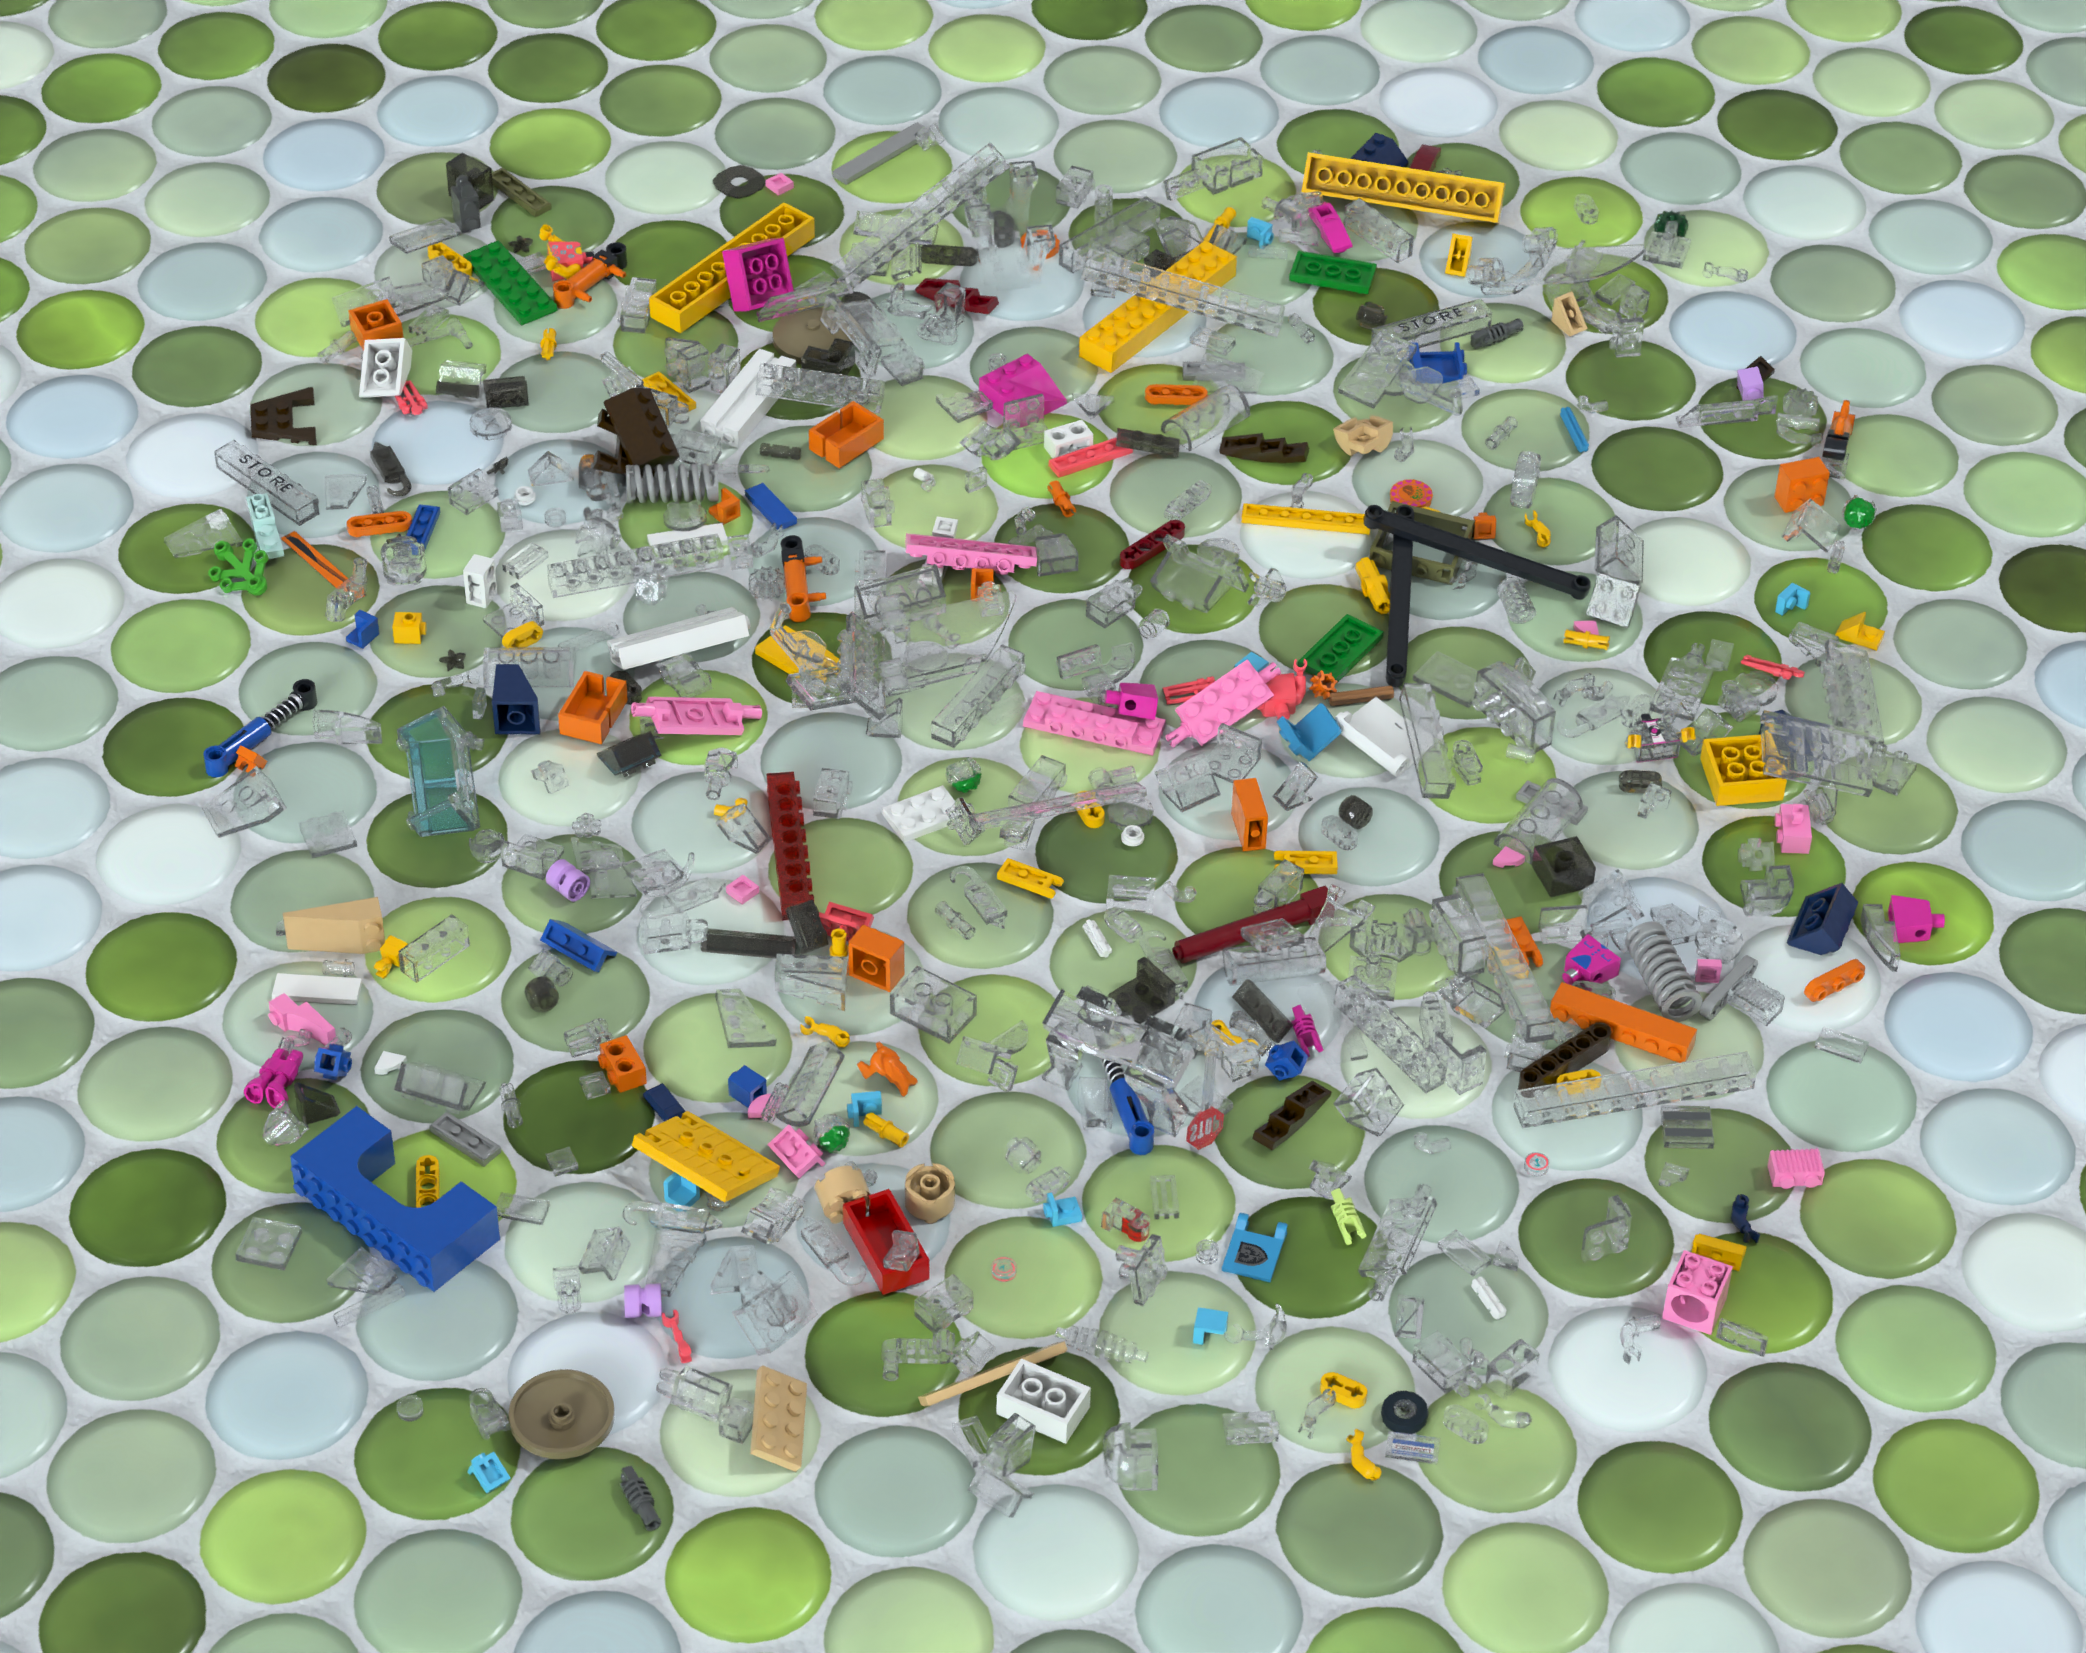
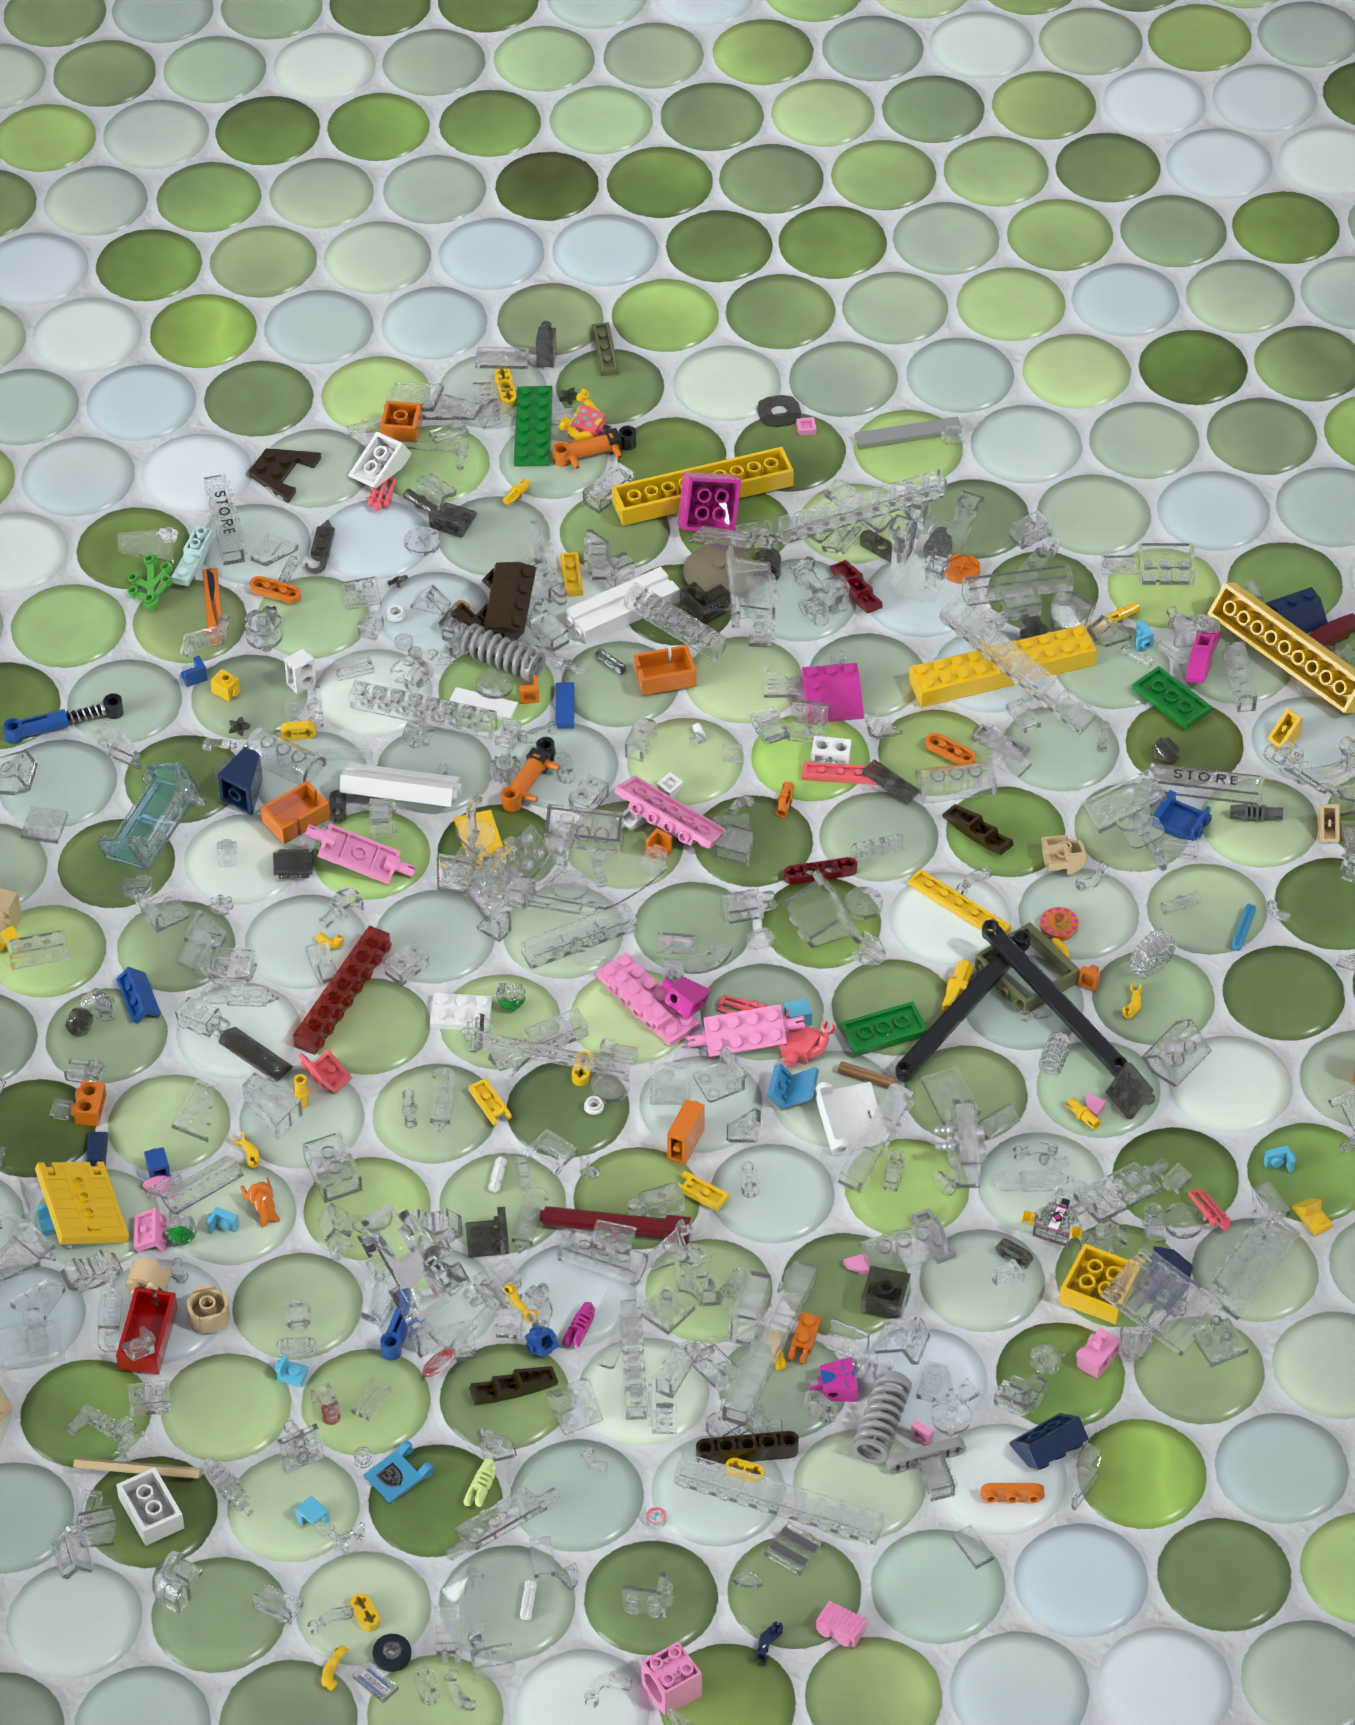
camera: 35 degrees right, 5 degrees up
orange tile [235,745,268,776] -> none
blue tile [402,504,440,554] -> none
clear smoke brick [446,152,494,210] -> none
lavender wheel [546,859,590,902] -> none
bright pink tile [726,875,759,905] -> none
clear smoke bracket [785,900,829,955] -> none
orange brick [848,925,905,992] -> none
yellow axle [863,1113,909,1148] -> none
clear tile [991,1257,1017,1282] -> none
clear smoke plate [1232,979,1293,1043] -> none
orange gear [1309,670,1338,700] -> none
clear smoke piece [1338,795,1373,829] -> none
orange brick [1549,982,1697,1064] -> none
yellow panel [1691,1234,1746,1271] -> none
dark pink torso [1888,895,1945,943] -> none

